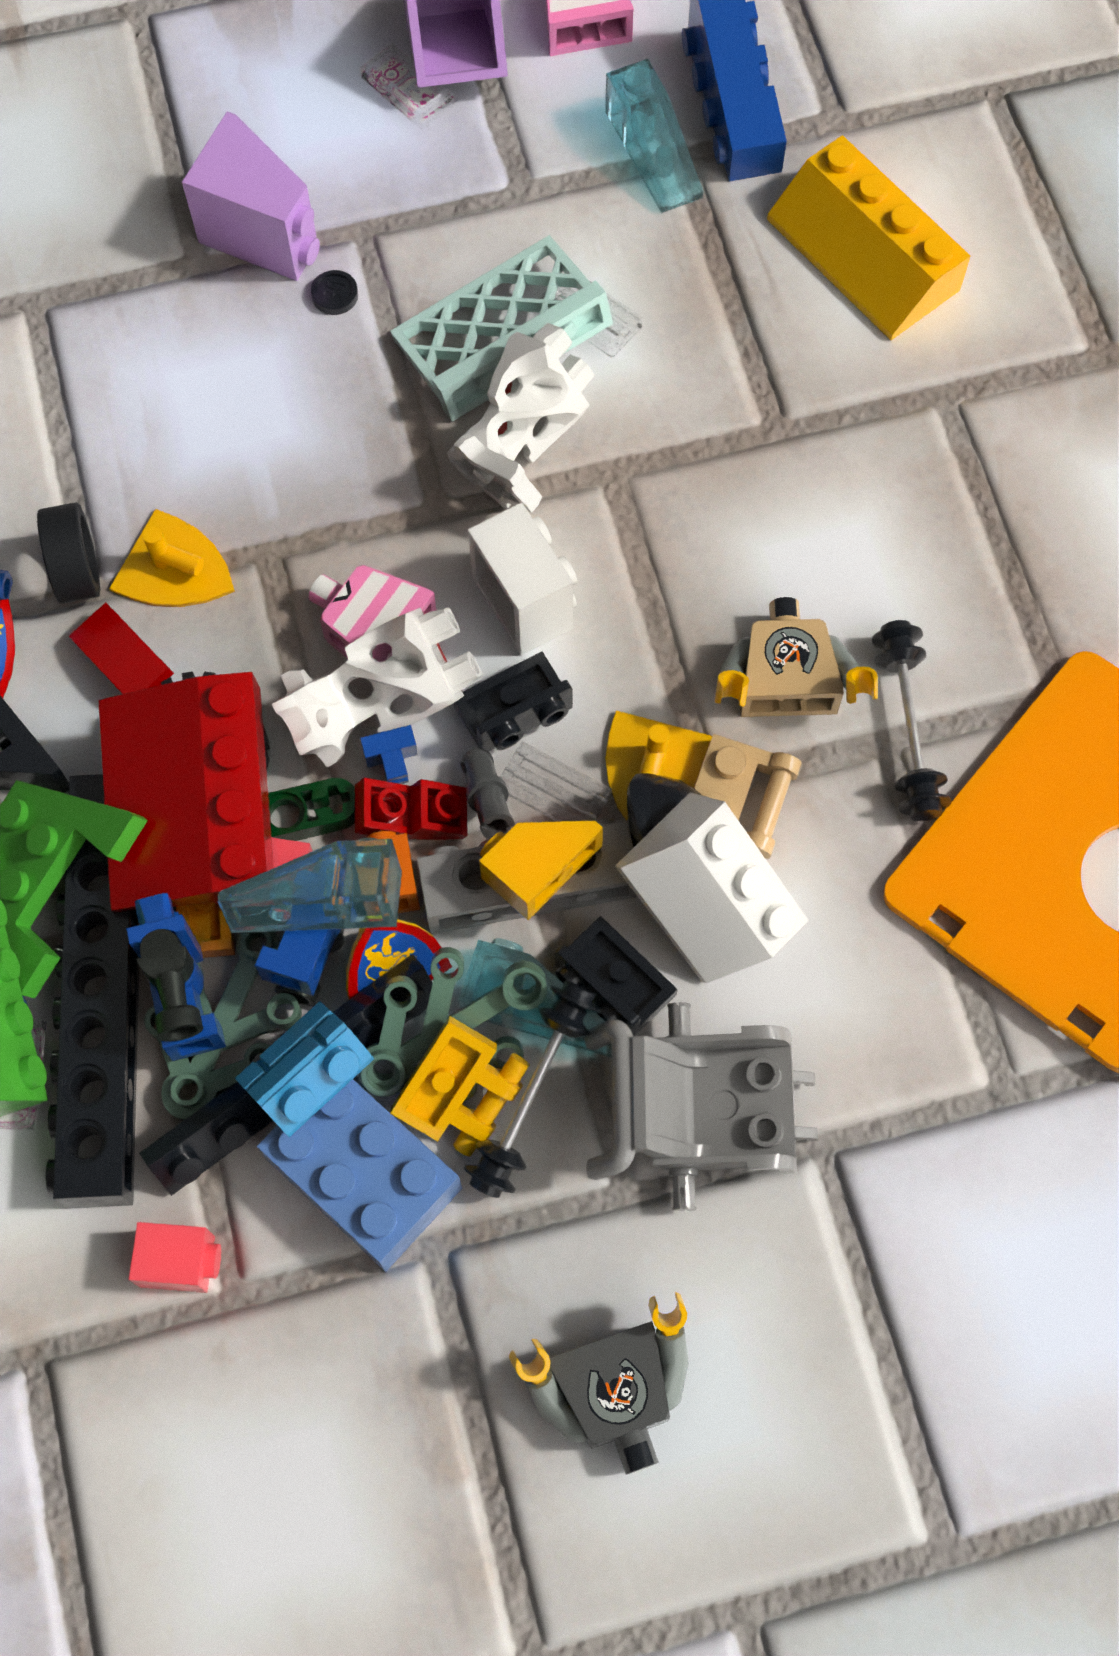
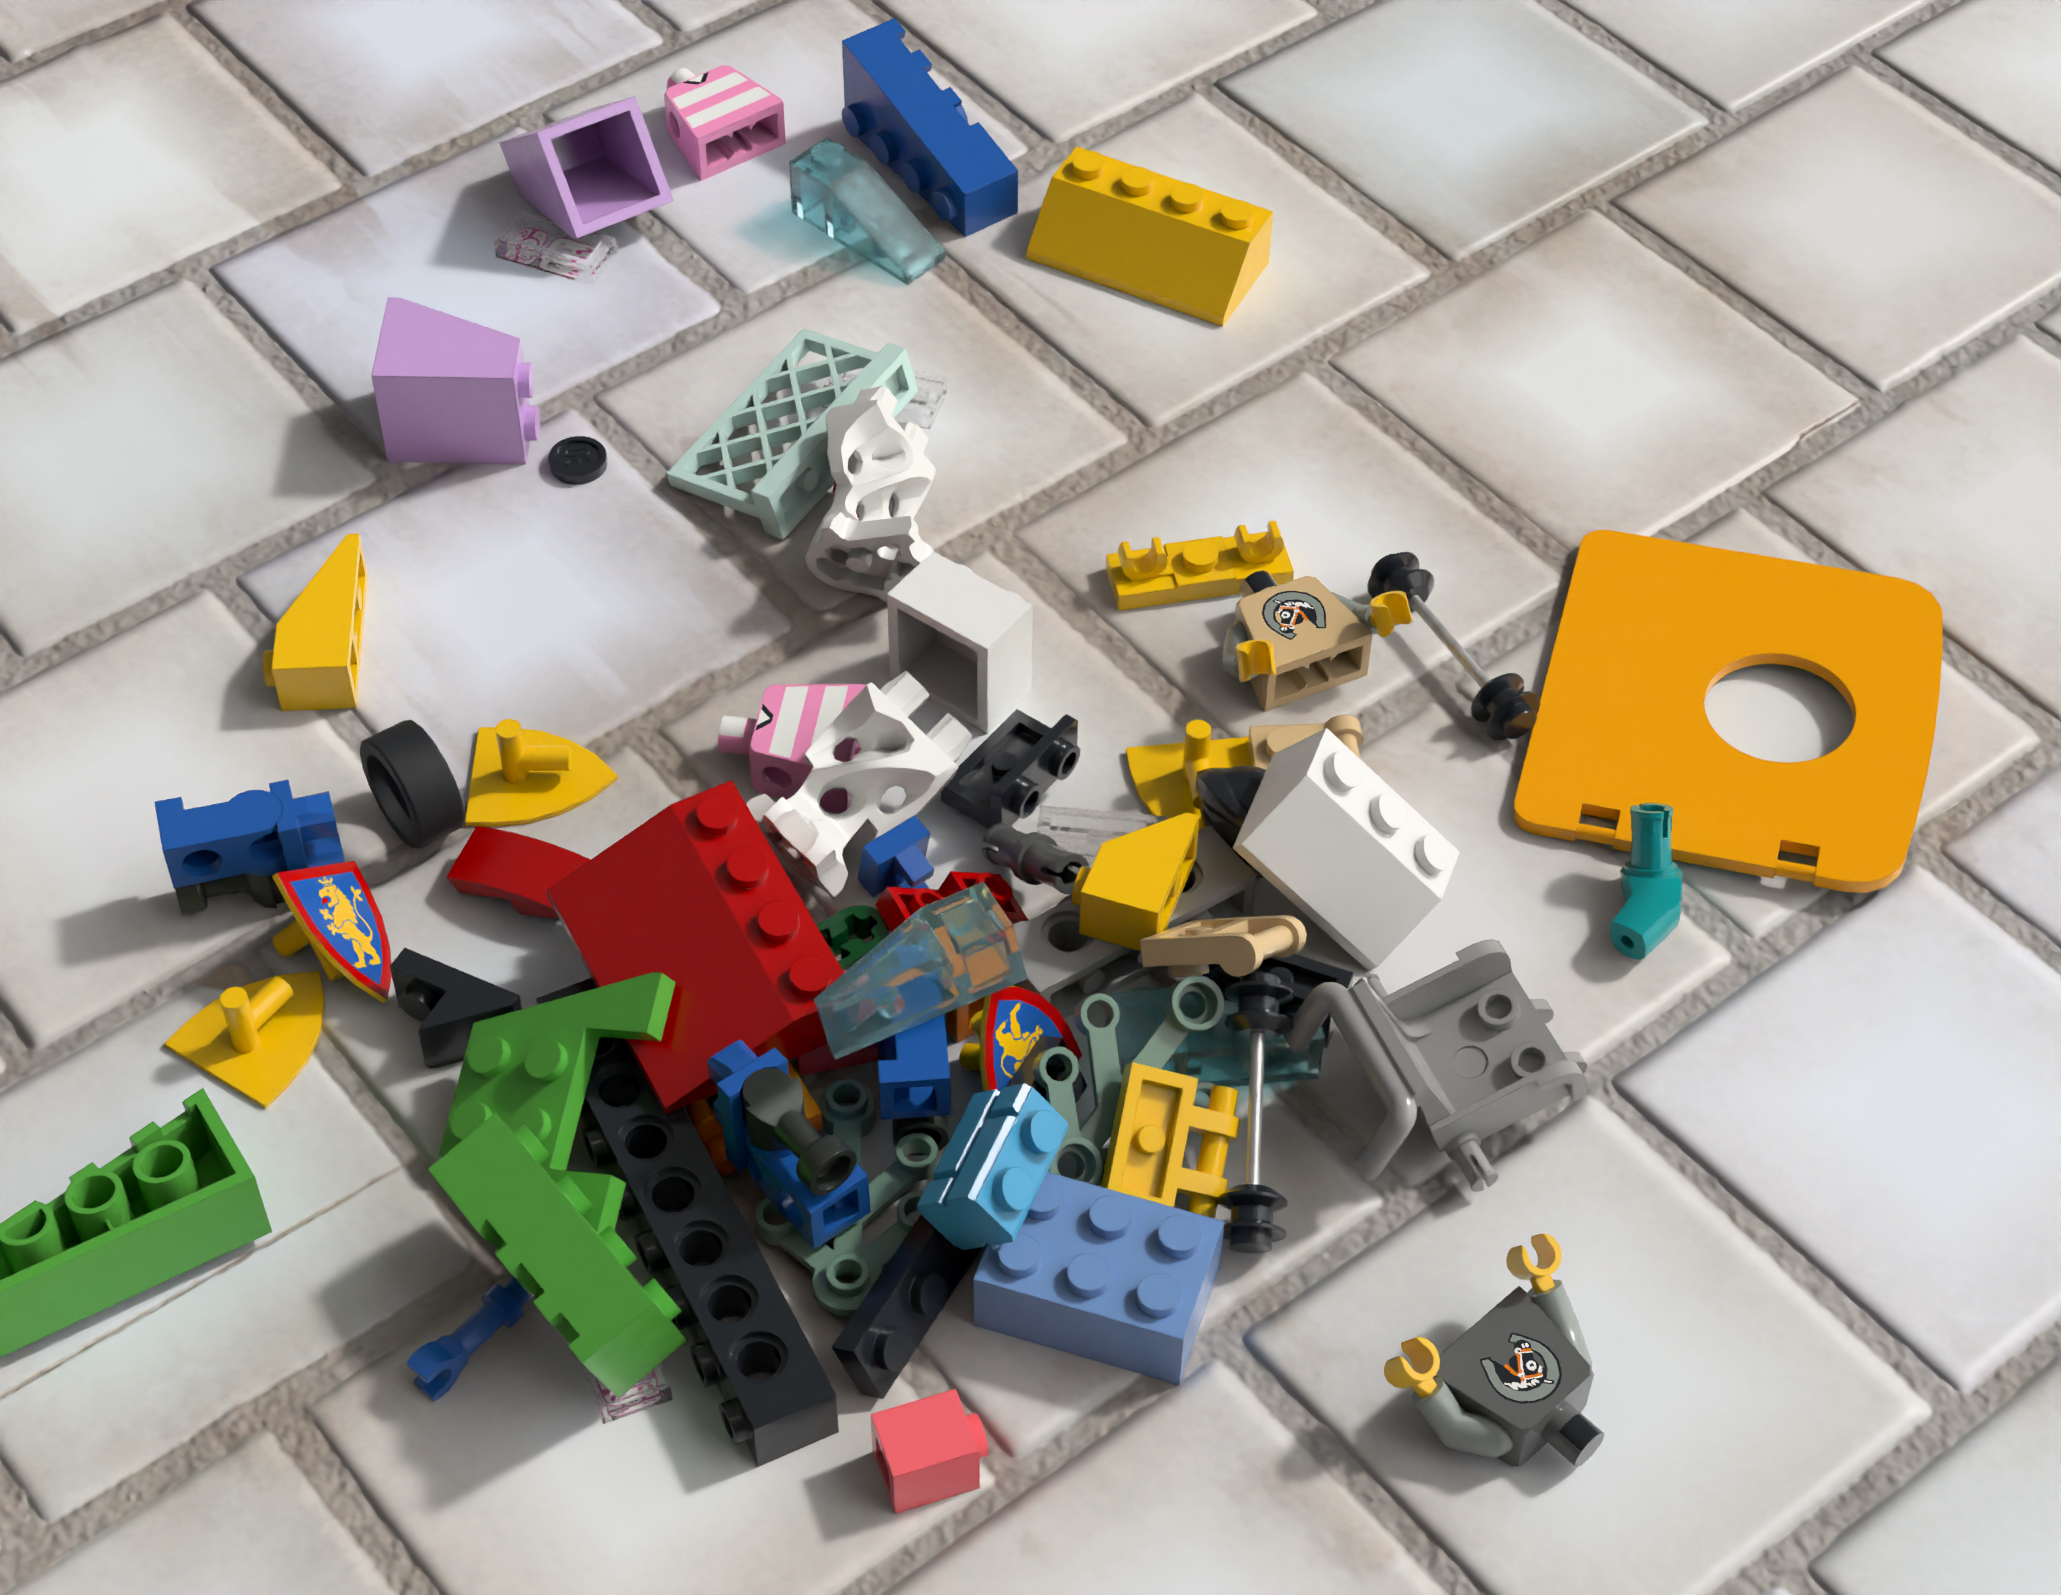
camera: 25 degrees left, 20 degrees down
none -> yellow slope [263,533,368,711]
none -> yellow plate [1106,521,1294,611]
none -> tan plate [1140,915,1307,977]
none -> teal arm [1609,803,1683,960]

